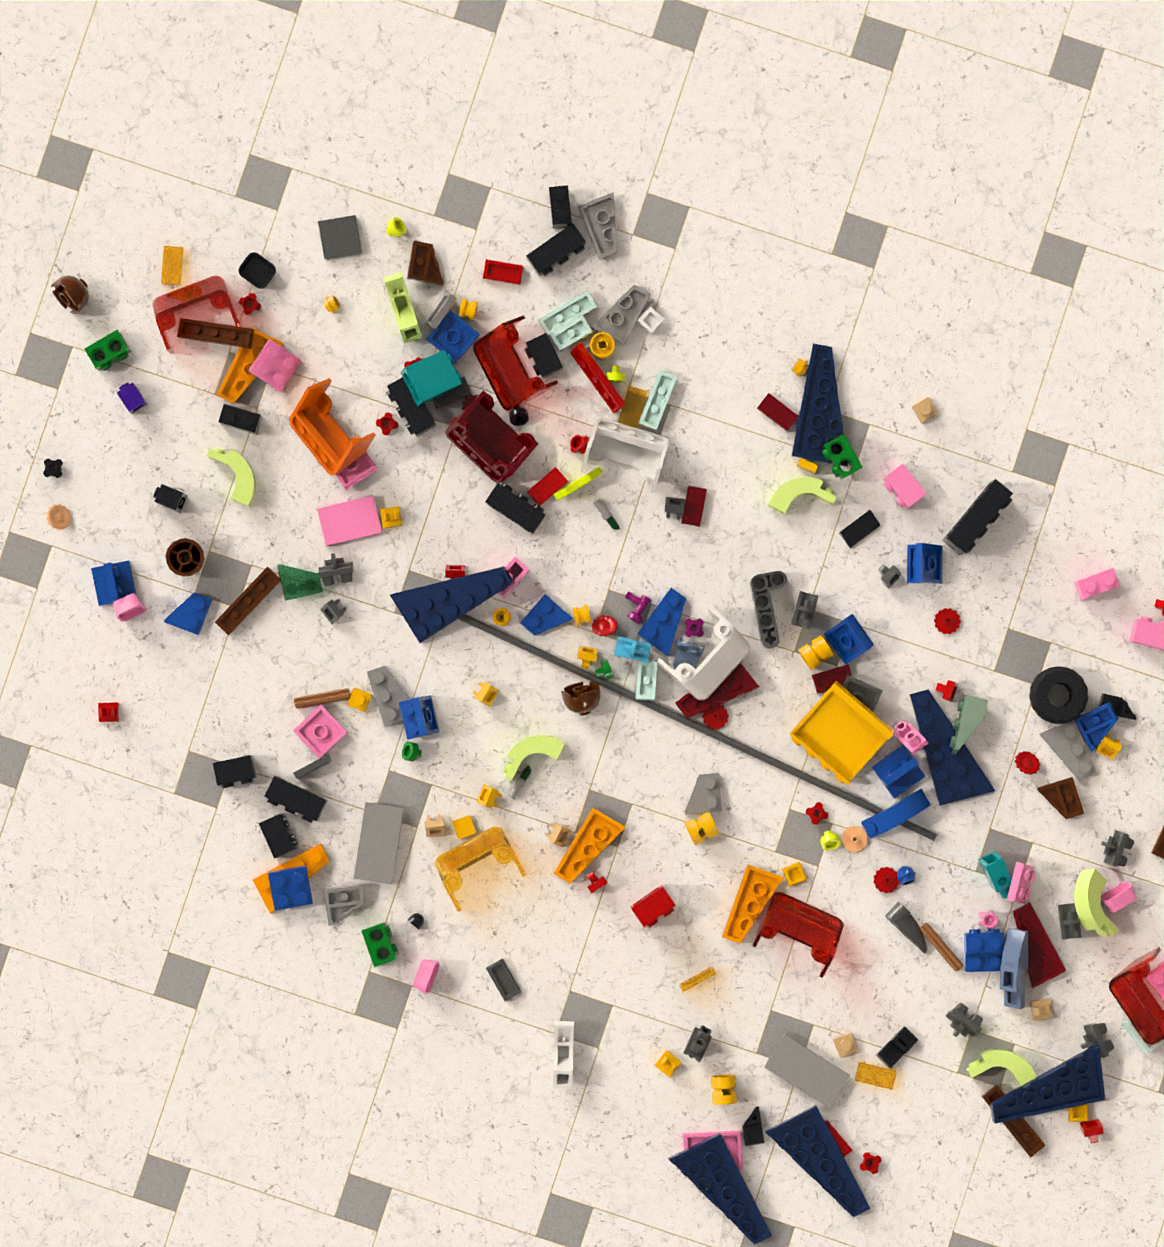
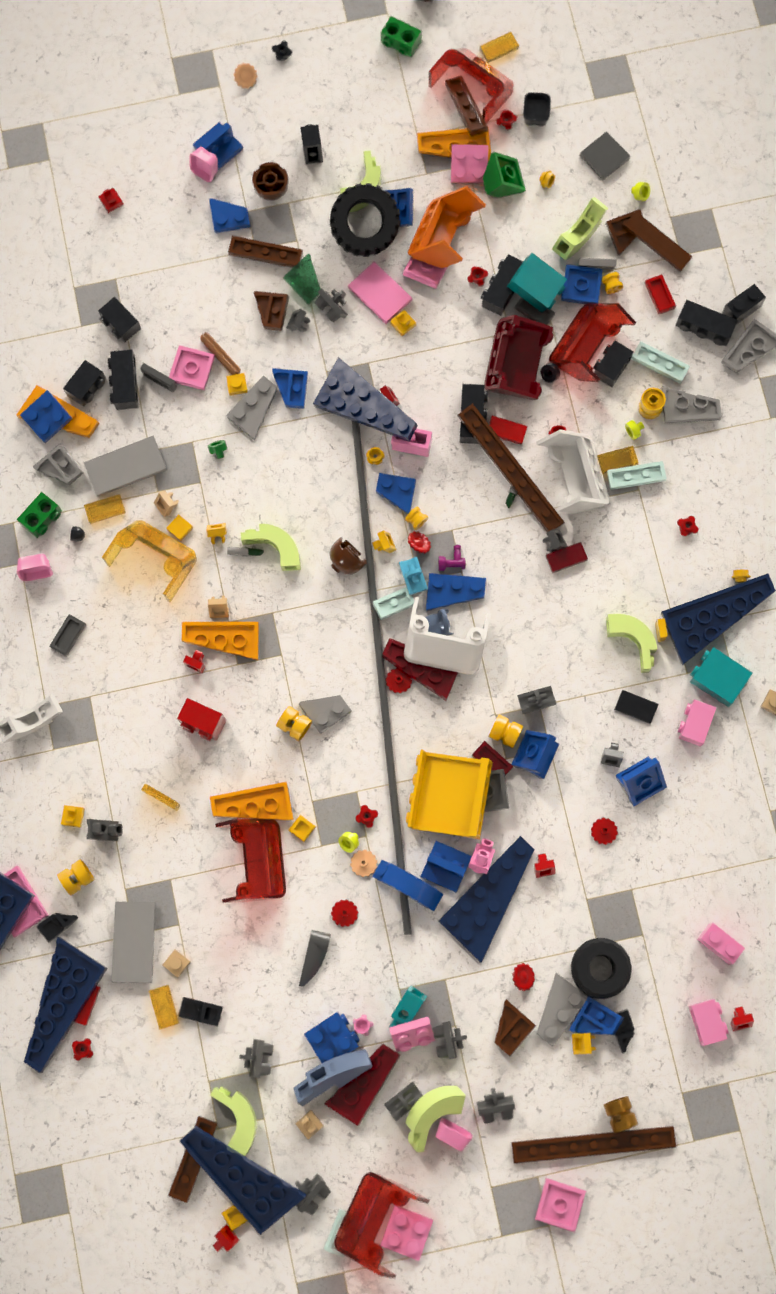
camera: 70 degrees right, 10 degrees down
dark purple brick [117,382,148,414] -> none
black brick [218,404,263,435] -> none
blue bracket [399,695,440,740] -> none
yellow tile [473,682,499,707] -> none
light aqua plate [550,315,593,352] -> none
neon yellow tile [553,466,603,500] -> none
red tile [570,342,626,414] -> none
green tile [595,660,614,680] -> none
white plate [637,306,664,334] -> none
magenta plate [685,618,704,637] -> none
dark grey beam [750,571,787,649] -> none
dark red tile [757,393,799,431] -> none
green brick [822,434,863,480] -> none
blue plate [897,866,916,885] -> none
medium nougat axle [920,923,963,971] -> none
black brick [942,479,1013,555] -> none
sand green slope [950,695,988,755] -> none
none -> clear yellow tile [84,494,126,524]
none -> reddish brown wing [254,291,289,331]
none -> blue wing [272,368,308,409]
none -> black tyre [329,183,400,257]
none -> blue wing [385,188,413,227]
none -> dark grey hips [433,1021,467,1059]
none -> reddish brown tile [457,403,565,532]
none -> green slope [483,152,526,198]
none -> reddish brown tile [624,211,693,272]
none -> red plate [677,516,699,536]
none -> teal brick [690,647,753,708]

